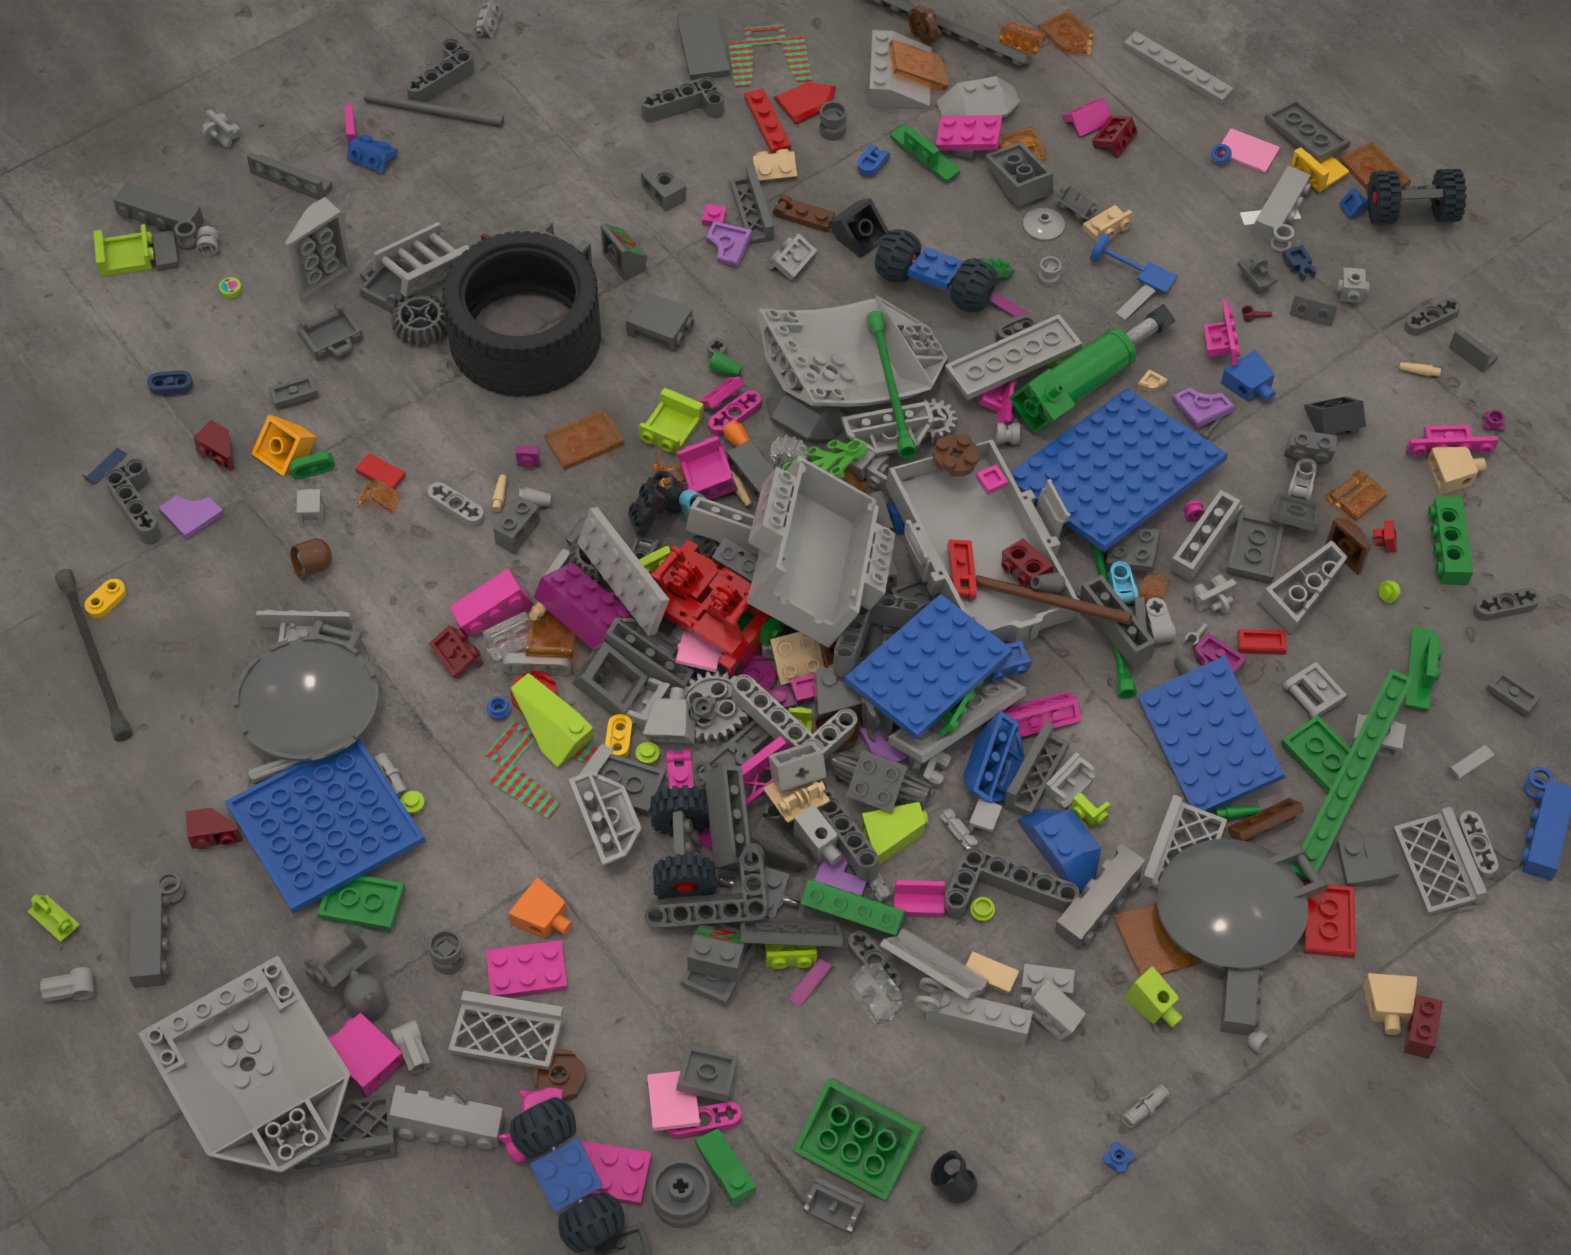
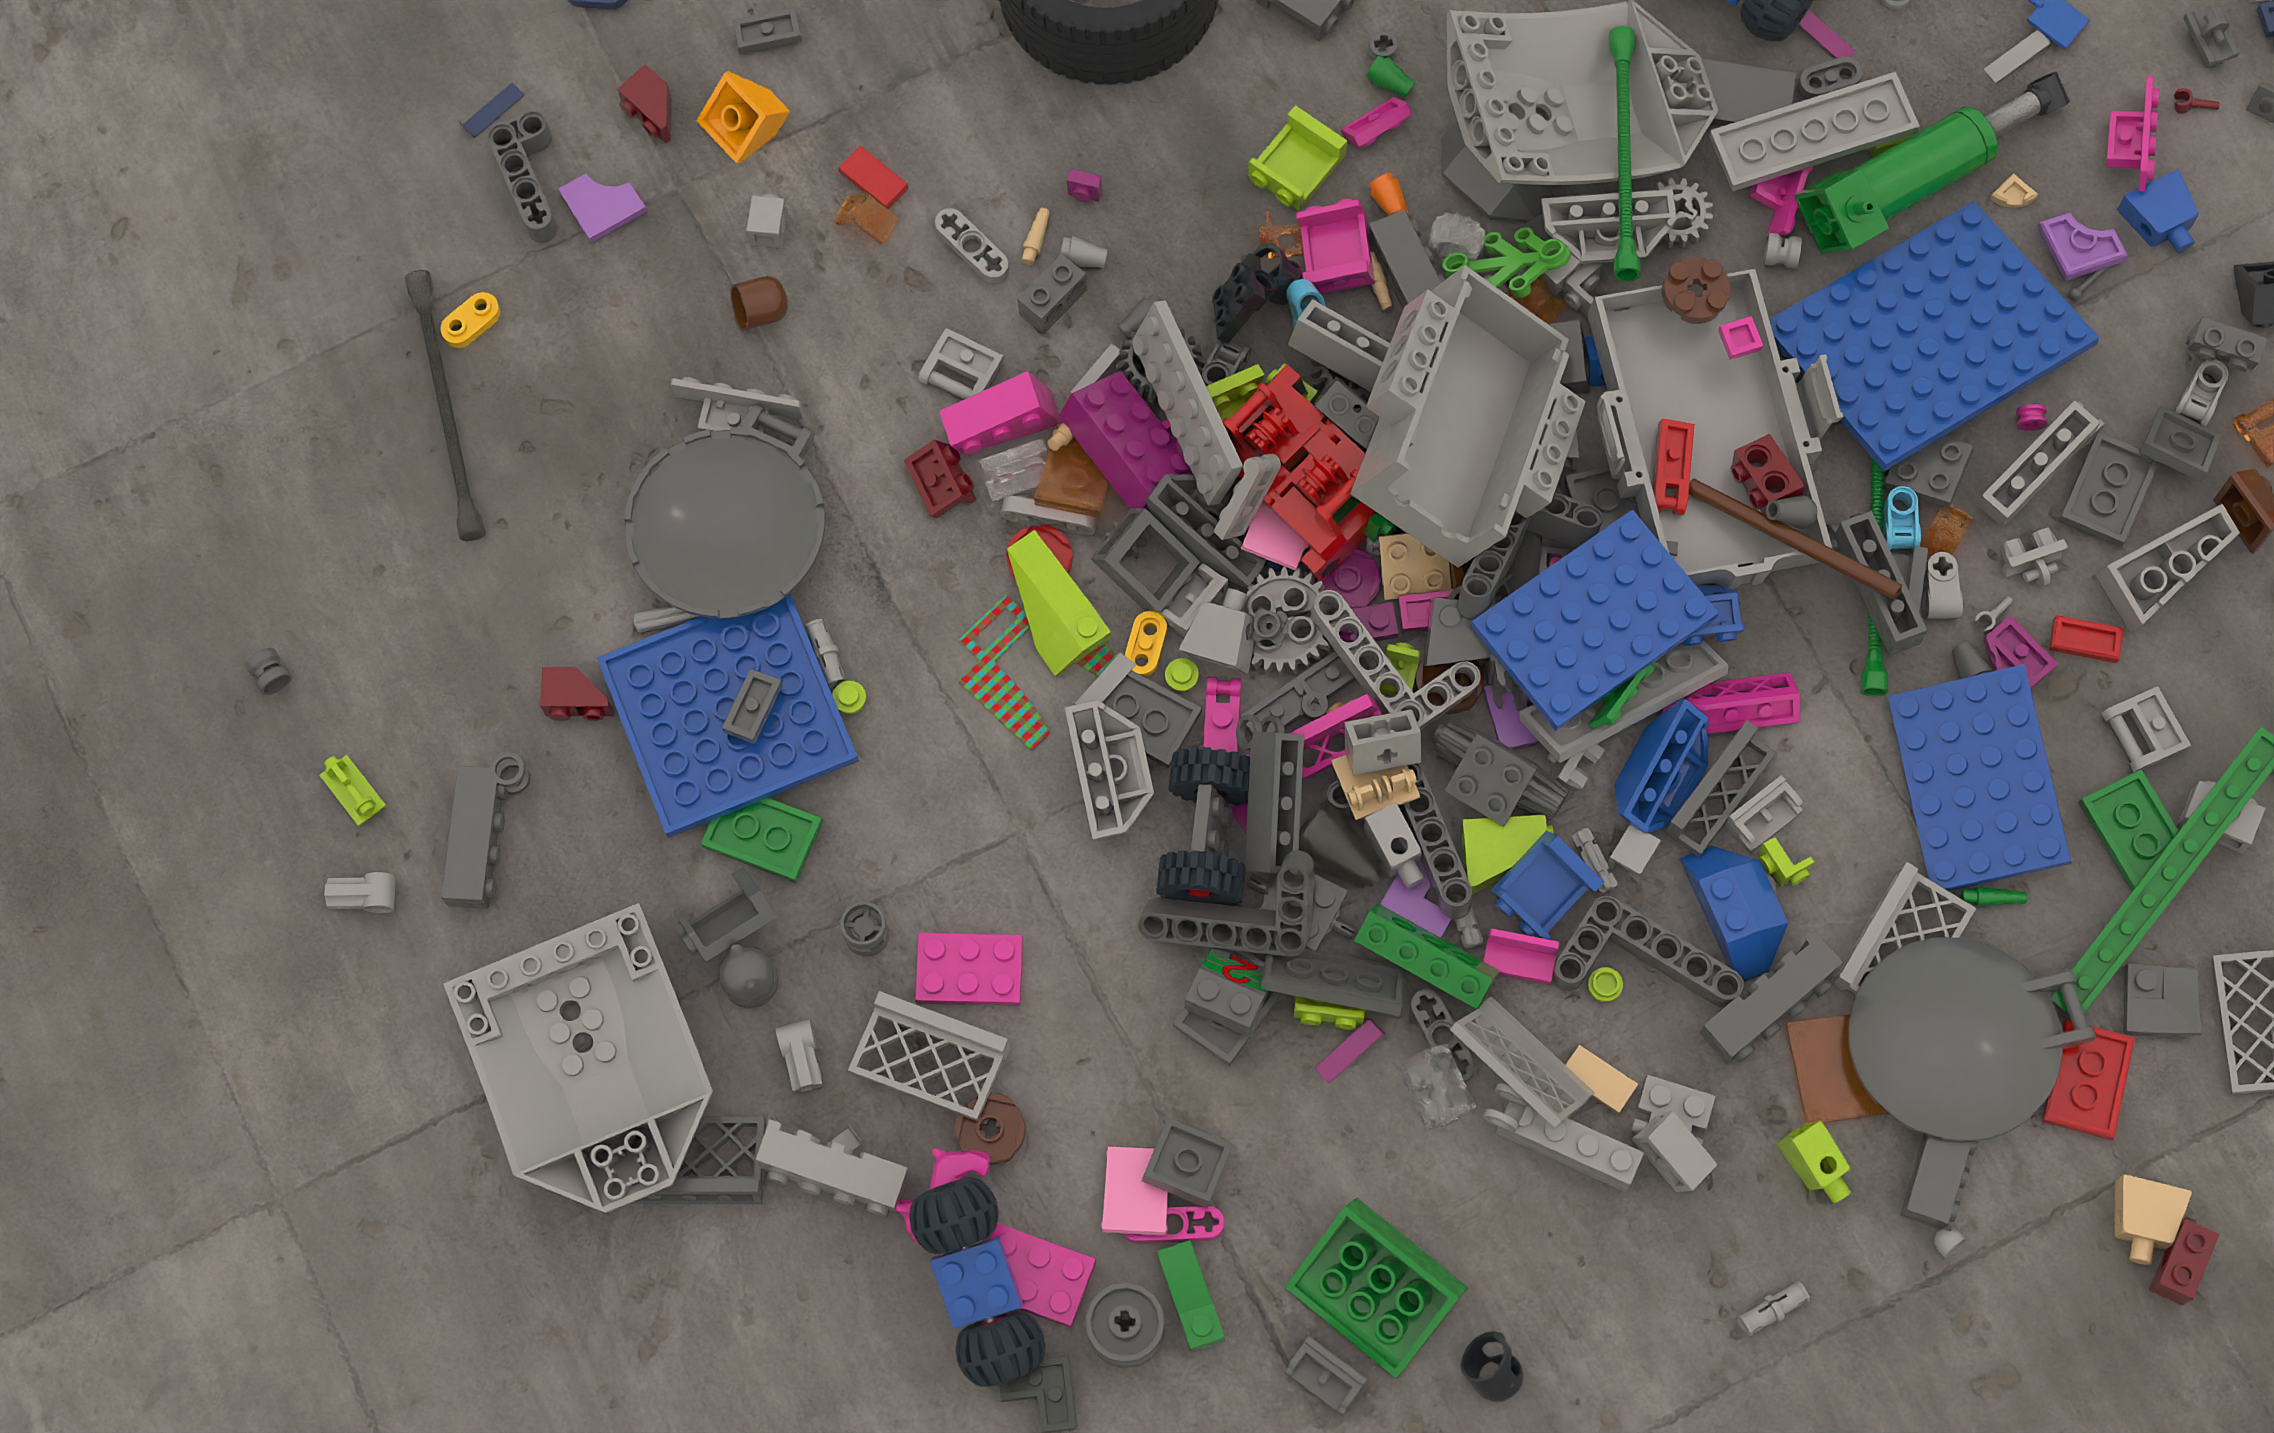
camera: 15 degrees right, 15 degrees up
green plate [289,451,335,479] -> none
dark pink panel [328,1013,405,1098] -> none
blue plate [487,696,511,719] -> none
orange torso [509,878,573,939] -> none
clear orange tile [544,409,625,471] -> none
dark pink beam [709,390,761,437] -> none
blue plate [1103,1142,1134,1173] -> none
reddish brown plate [1227,798,1304,841] -> none
none -> dark grey plate [722,669,783,744]
none -> light grey plate [918,328,1004,399]
none -> light grey plate [1213,454,1281,540]
none -> blue panel [1490,830,1604,940]

